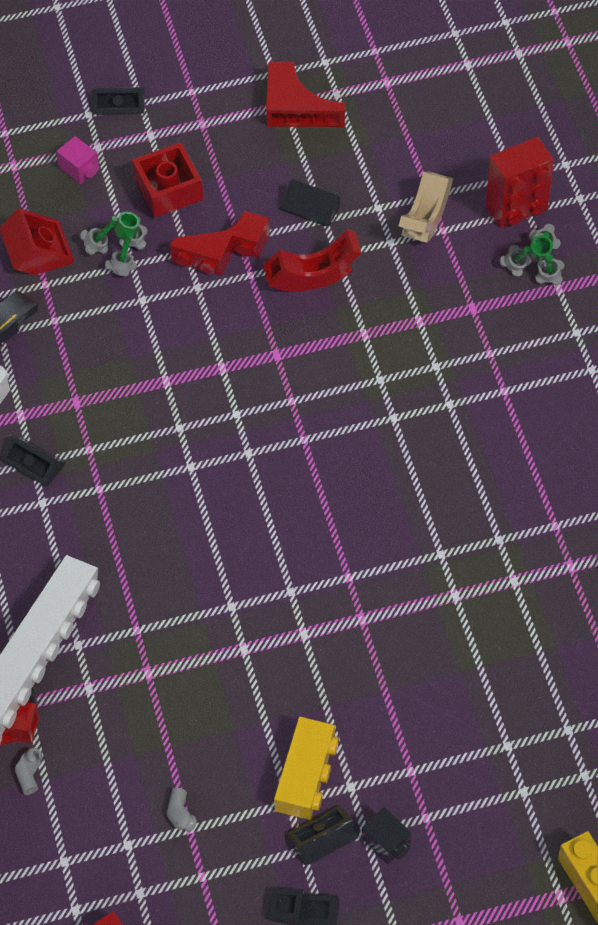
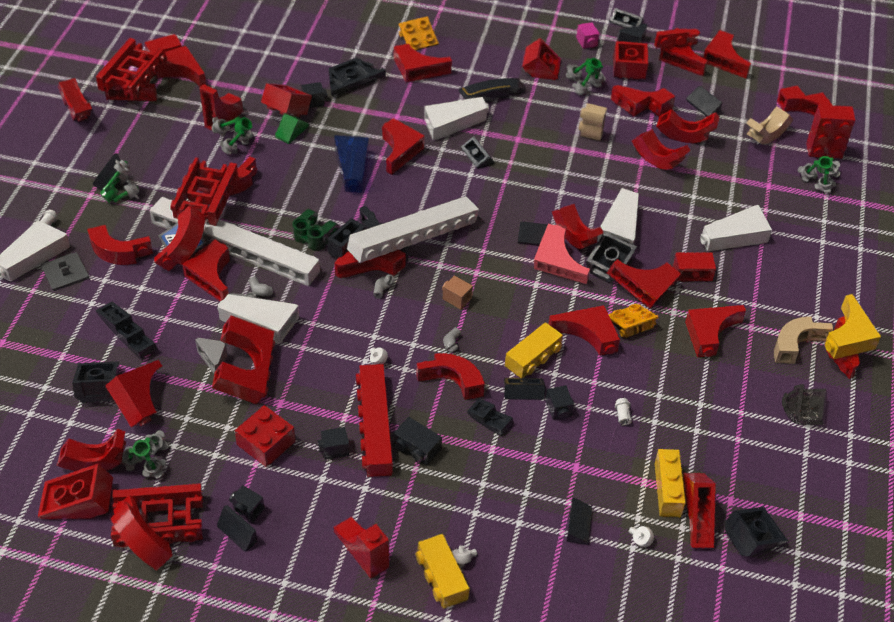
camera: 25 degrees right, 10 degrees down
none -> white piece [370,347,388,364]
none -> red arch [416,353,485,400]
none -> nougat brick [442,276,473,309]
none -> black slope [518,221,548,246]
none -> coral arch [534,224,590,284]
none -> red arch [548,305,620,356]
none -> red arch [552,204,603,249]
none -> tan brick [578,103,607,141]
none -> black slope [586,231,638,282]
none -> white slope [597,188,638,244]
none -> red arch [607,259,681,309]
none -> light orange hinge [608,304,659,338]
none -> white pin [615,398,632,425]
none -> black slope [617,23,648,43]
none -> red arch [632,129,691,170]
none -> red hinge [654,28,700,48]
none -> red arch [659,28,708,76]
none -> red brick [673,252,716,281]
none -> red arch [685,305,746,357]
none -> white slope [700,205,772,252]
none -> red arch [777,85,832,116]

